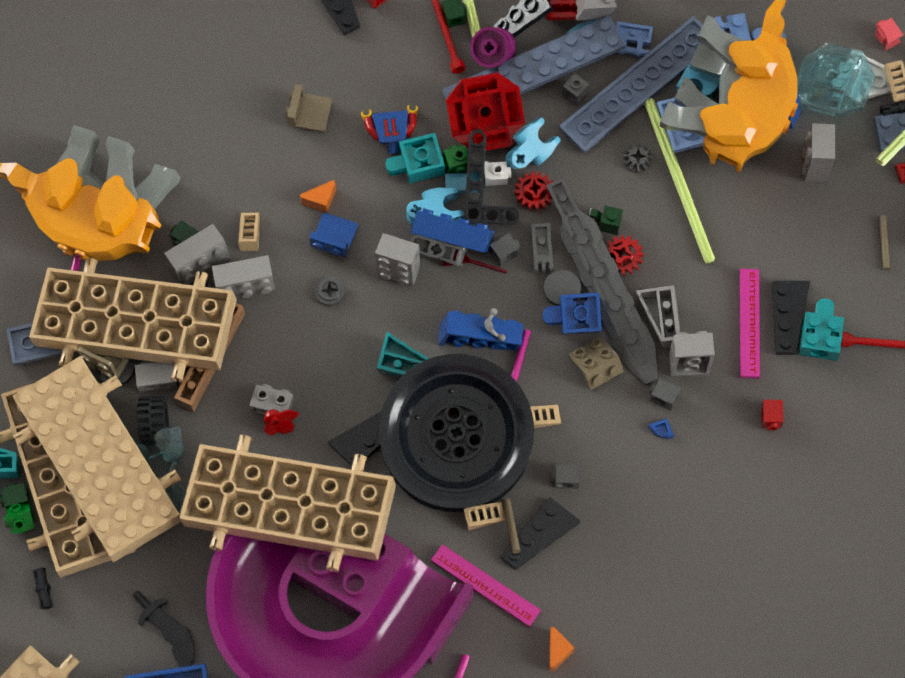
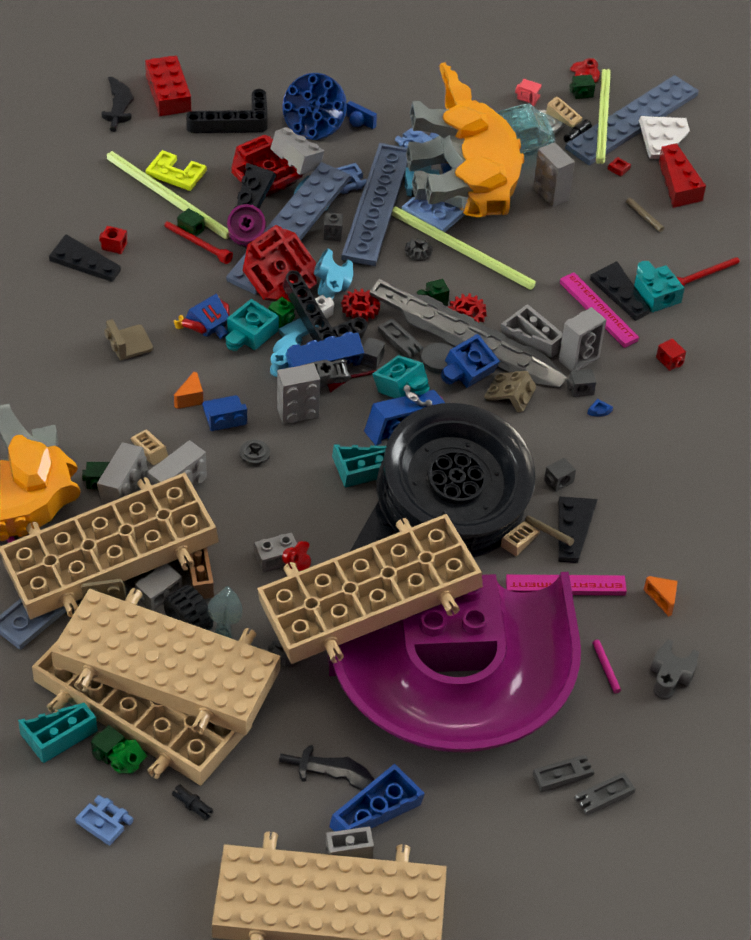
camera: 40 degrees left, 20 degrees down
none -> teal brick [372,355,430,398]

